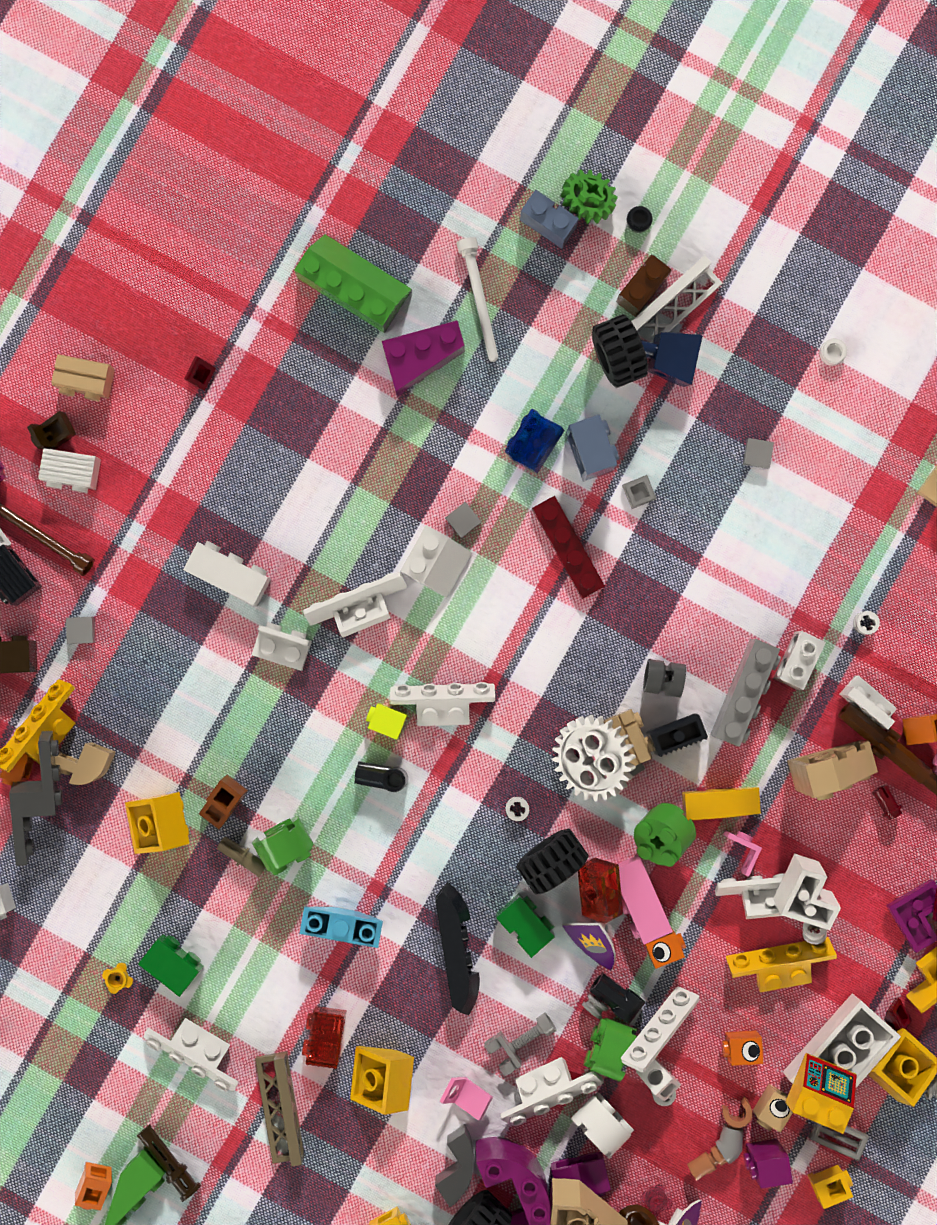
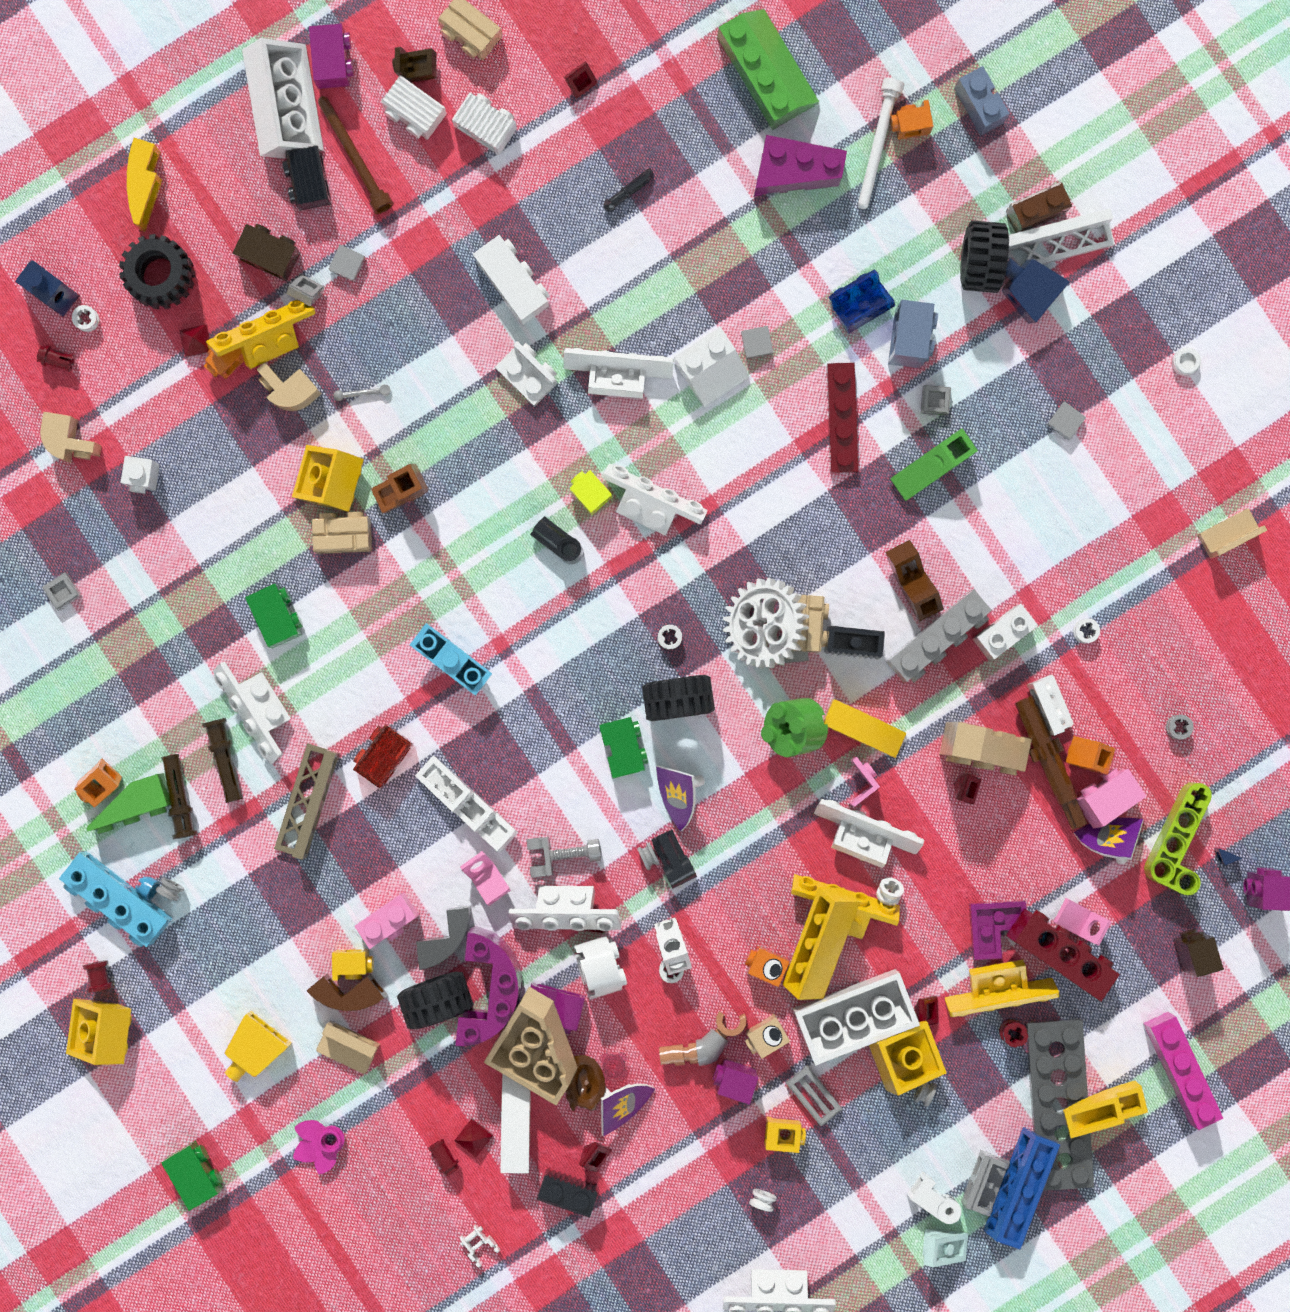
camera: 25 degrees right, 0 degrees up
dark grey bracket [9,731,63,866] -> none
yellow plate [102,963,133,994] -> none
dark tan axle [217,837,265,878] -> none
bright green brick [252,816,314,875] -> none
yellow slope [350,1046,414,1115] -> none
black brick [435,882,480,1016] -> none
bright green gear [560,169,618,224] -> none
clear red brick [578,857,623,924] -> none
bright green brick [583,1018,637,1082] -> none
bright pink brick [608,855,673,944] -> none
white bracket [621,987,700,1073] -> none
black plate [626,206,653,233] -> none
dark grey wheel [643,659,686,698] -> none
orange brick [645,929,686,969] -> none
white brick [773,854,841,930] -> none
slope [785,1053,857,1134] -> none
dark red pin [872,785,902,820] -> none
none -> dark brown pin [202,718,243,803]
none -> light grey tile [286,274,325,306]
none -> tan brick [312,512,372,554]
none -> light grey hinge [333,384,391,401]
none -> bright pink brick [354,892,419,949]
none -> white slope [415,755,519,853]
none -> white brick [452,93,517,155]
none -> black piece [603,168,654,212]
none -> yellow brick [782,888,860,1000]
none -> reddish brown brick [885,540,944,622]
none -> orange brick [890,100,934,140]
none -> bright green slope [890,428,978,501]
none -> dark red slope [954,773,982,805]

